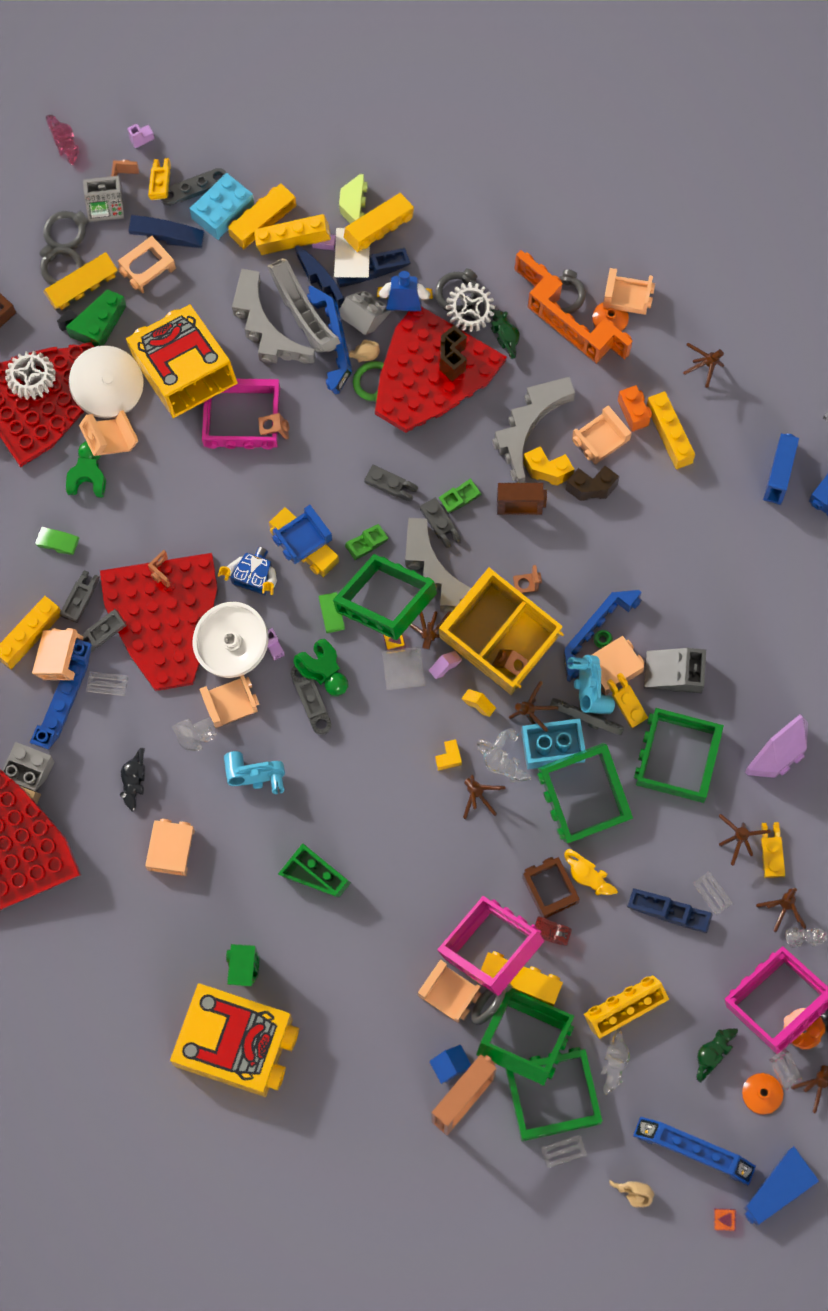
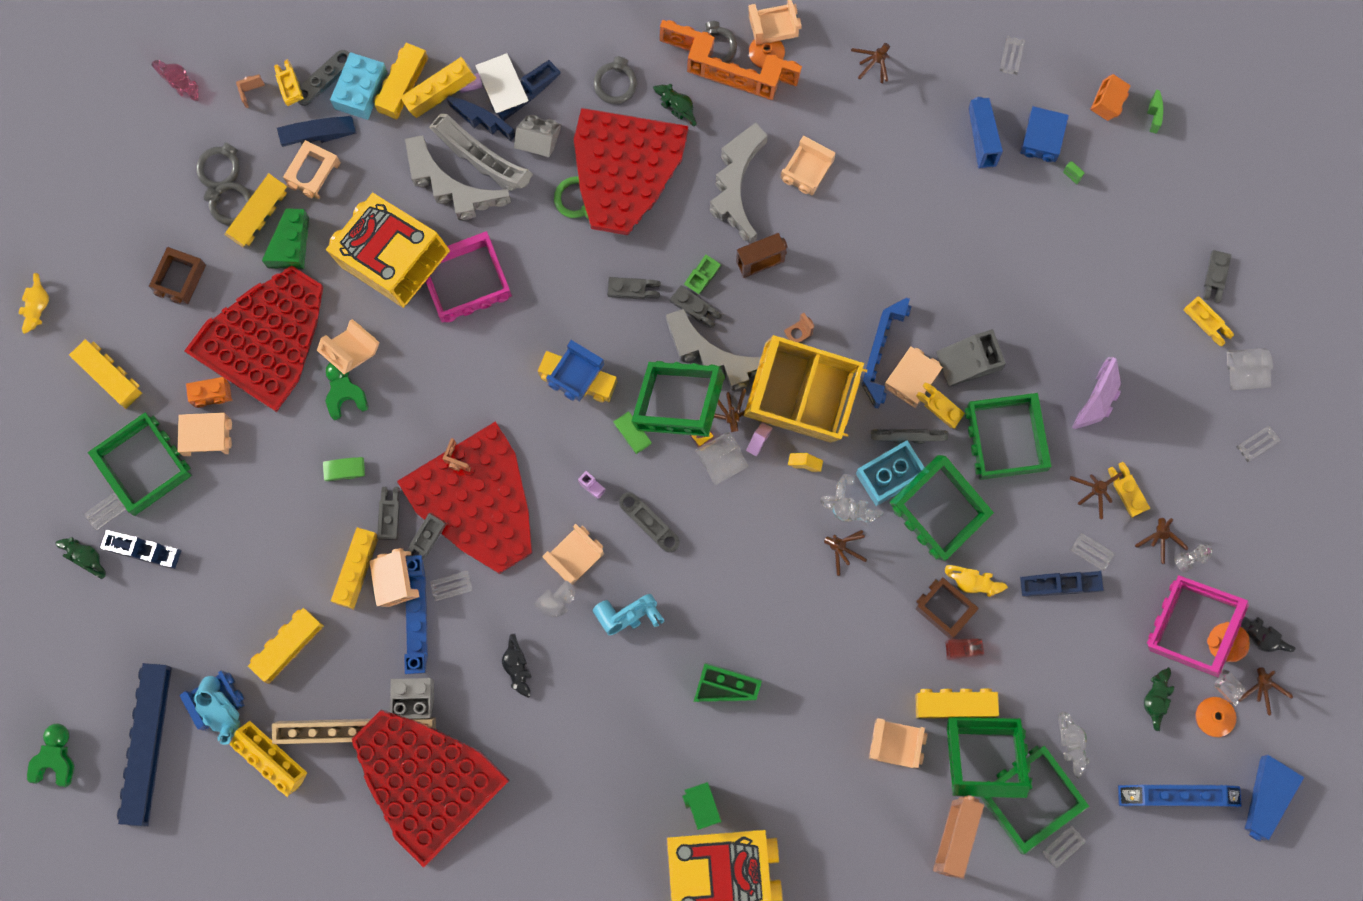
camera: 20 degrees left, 5 degrees up
white gear [5,351,56,400] -> none
black slope [57,309,78,331] -> none
white dish [69,346,143,419] -> none
light grey slope [83,176,124,222] -> none
lavender piece [127,124,154,148] -> none
light nougat panel [145,819,195,876] -> none
white dish [193,602,269,678] -> none
torso [218,547,277,595] -> none
nougat bracket [258,413,289,440] -> none
green piece [293,639,348,697] -> none
blue slope [307,286,352,395] -> none
yellowish green slope [339,174,368,224] -> none
yellow brick [343,193,414,252] -> none
bright green slope [345,524,389,560] -> none
tan piece [348,340,380,363] -> none
blue torso [377,271,433,311] -> none
blue piece [429,1045,471,1084] -> none
yellow piece [435,739,462,771] -> none
dark pink window [437,896,545,996] -> none
dark brown brick [439,325,467,381] -> none
white gear [445,282,495,332] -> none
dark grey piece [471,983,513,1025] -> none
nougat bracket [492,649,529,676] -> none
reddish brown plant [509,681,559,732] -> none
yellow brick [523,446,574,486] -> none
dark brown brick [566,466,620,501] -> none
medium azure piece [567,655,615,715] -> none
yellow brick [584,975,669,1039] -> none
green plate [593,630,613,649] -> none
tan piece [609,1180,654,1207] -> none
orange brick [617,385,652,432] -> none
yellow brick [646,391,695,470] -> none
tile [714,1208,736,1231] -> none

